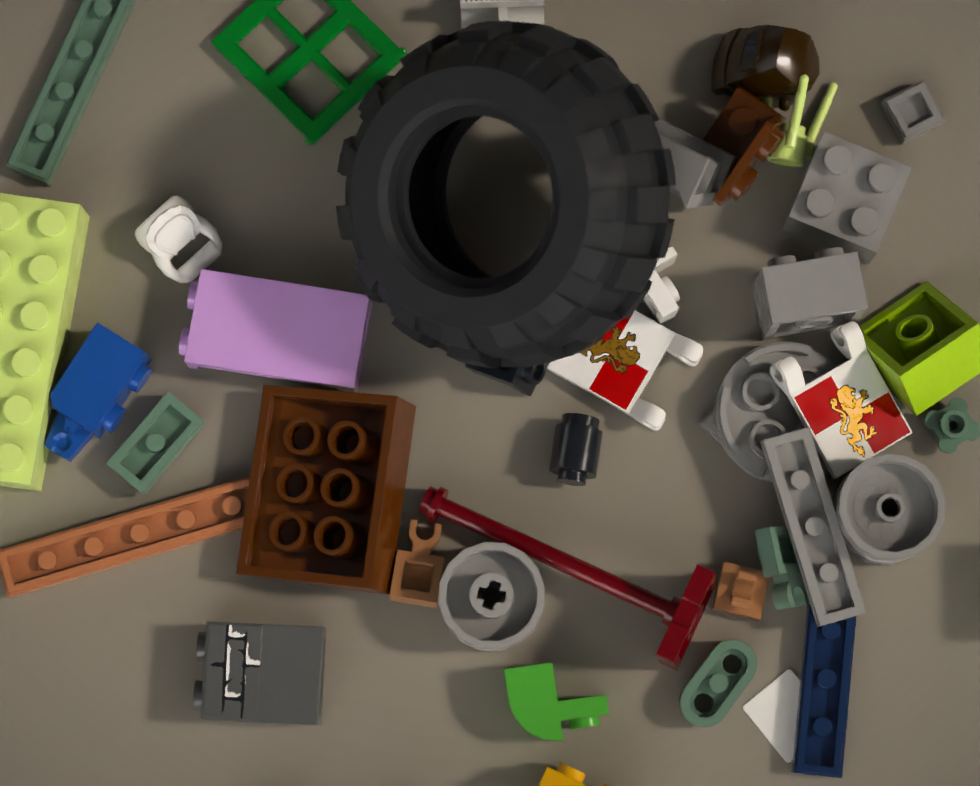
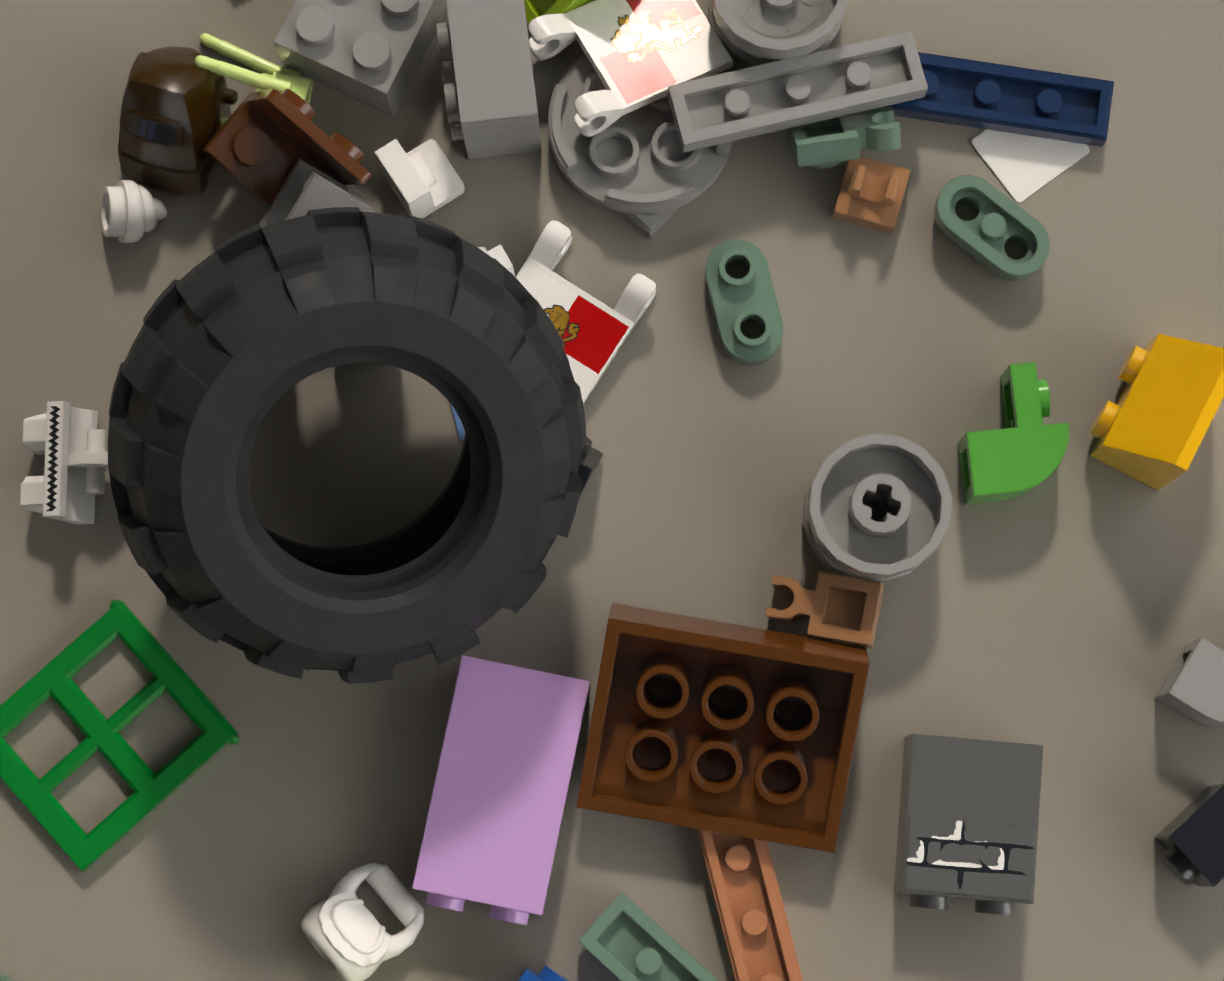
camera: 90 degrees left, 0 degrees up
dark red tile [419,486,717,671] -> none
black brick [549,413,603,486] -> none
none -> white plate [100,180,168,243]
none -> white bracket [375,139,465,219]
none -> sand green plate [705,239,784,365]

